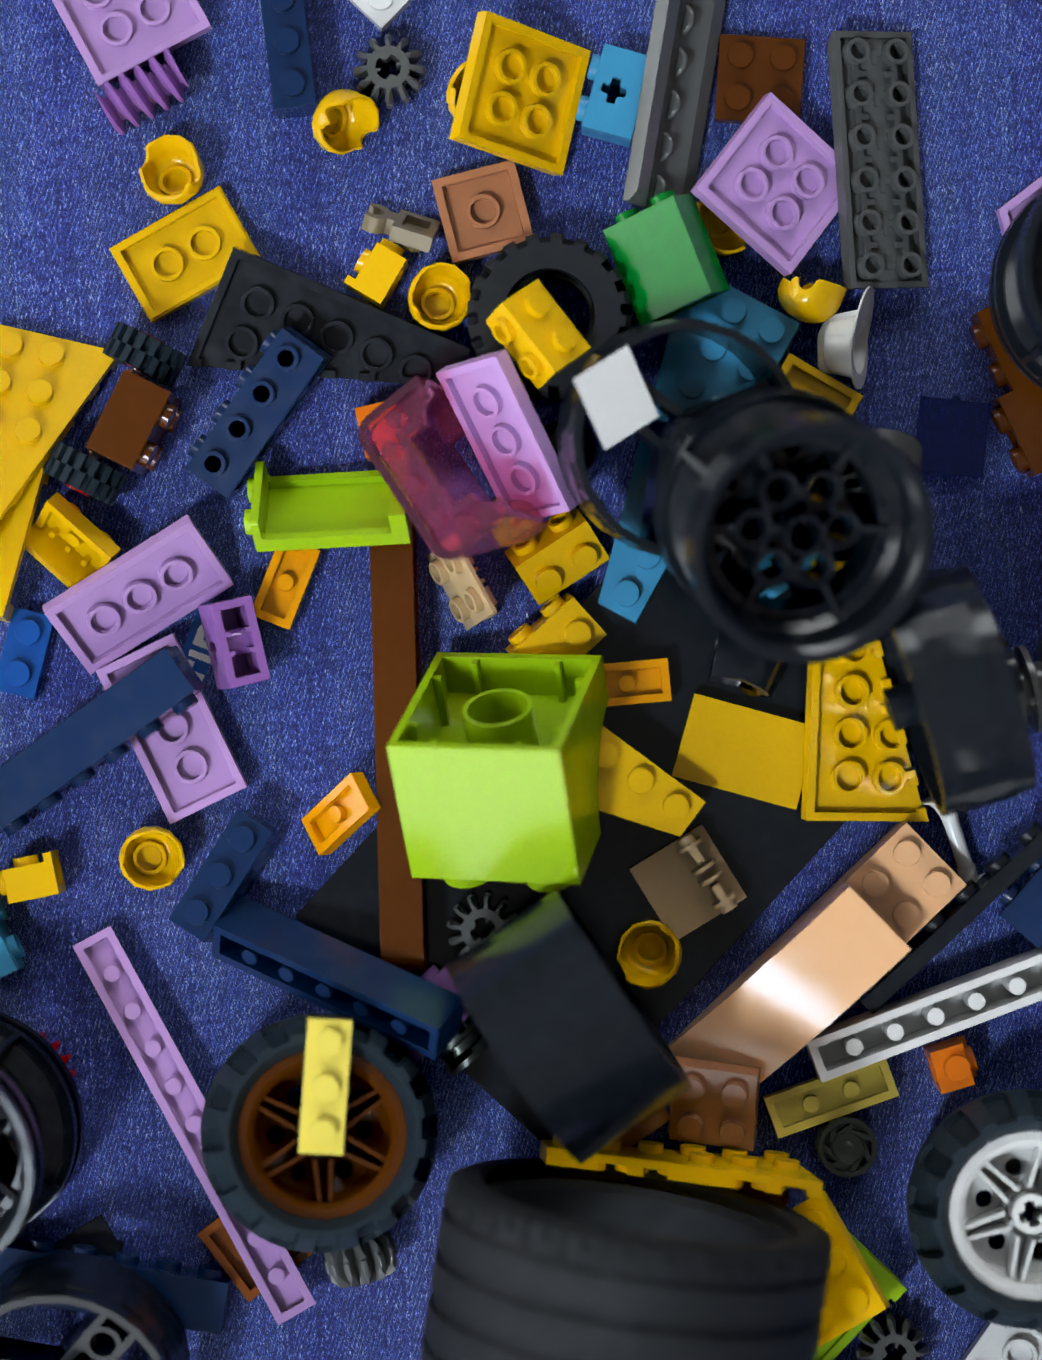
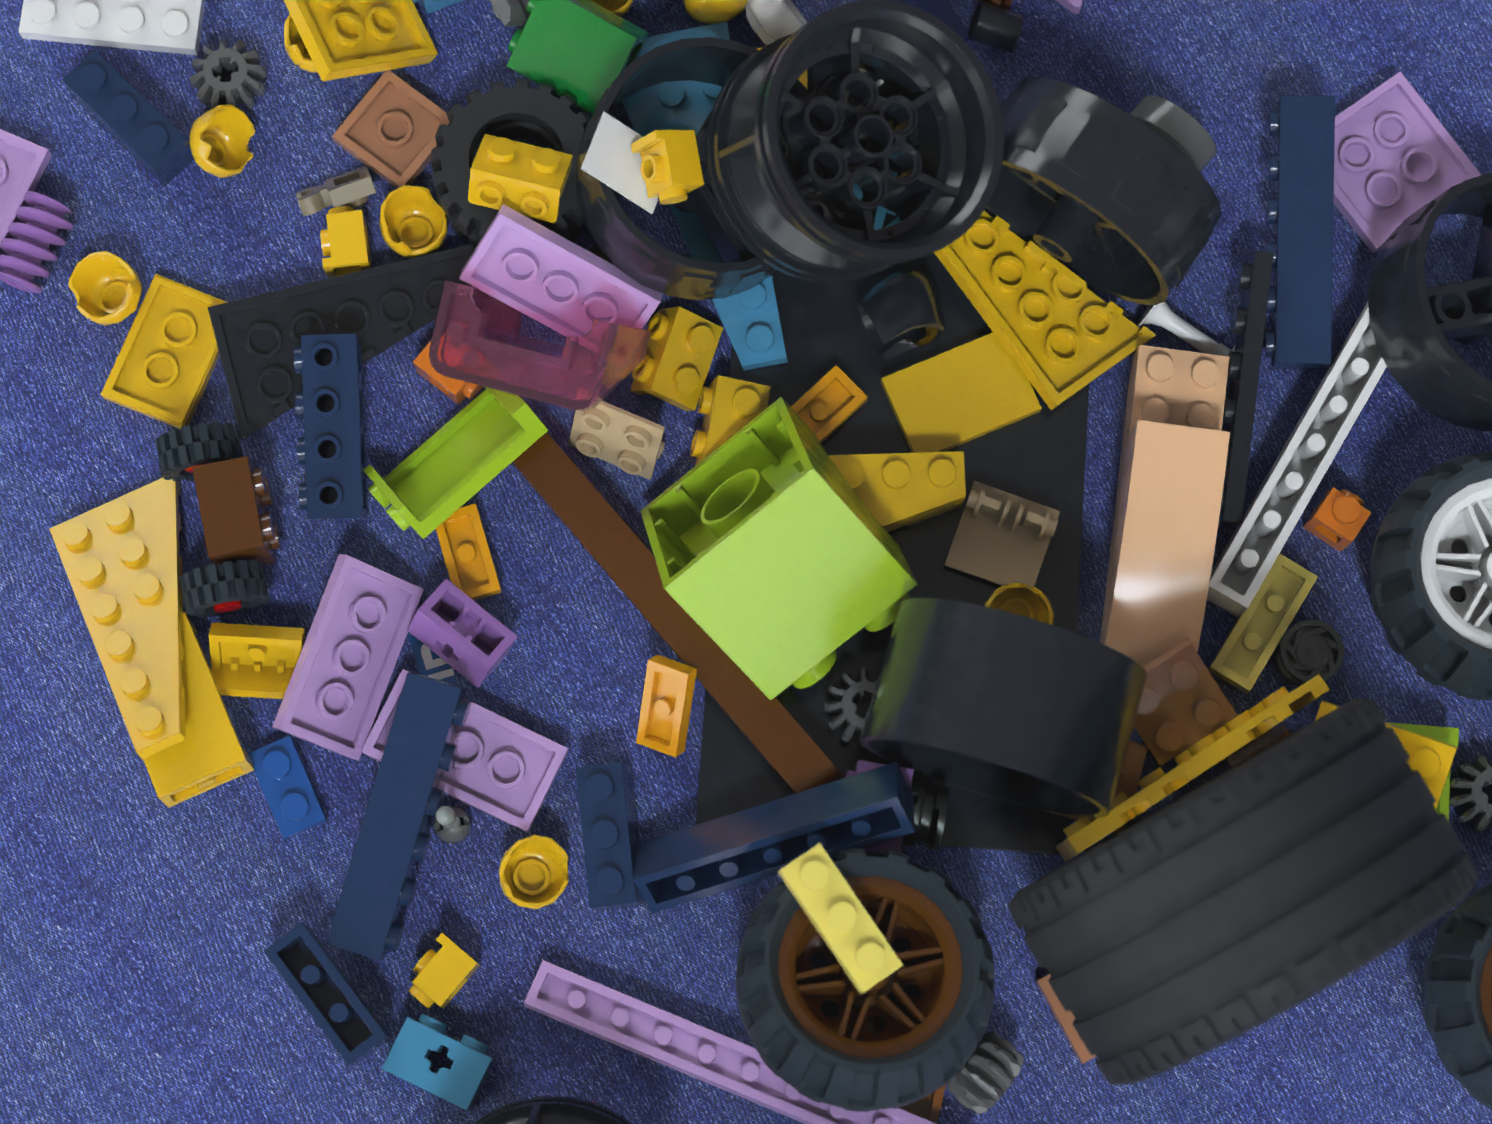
camera: 45 degrees left, 10 degrees down
none -> dark grey hinge [434,806,472,844]
none -> yellow brick [631,130,704,204]
none -> black beam [968,1,1023,53]

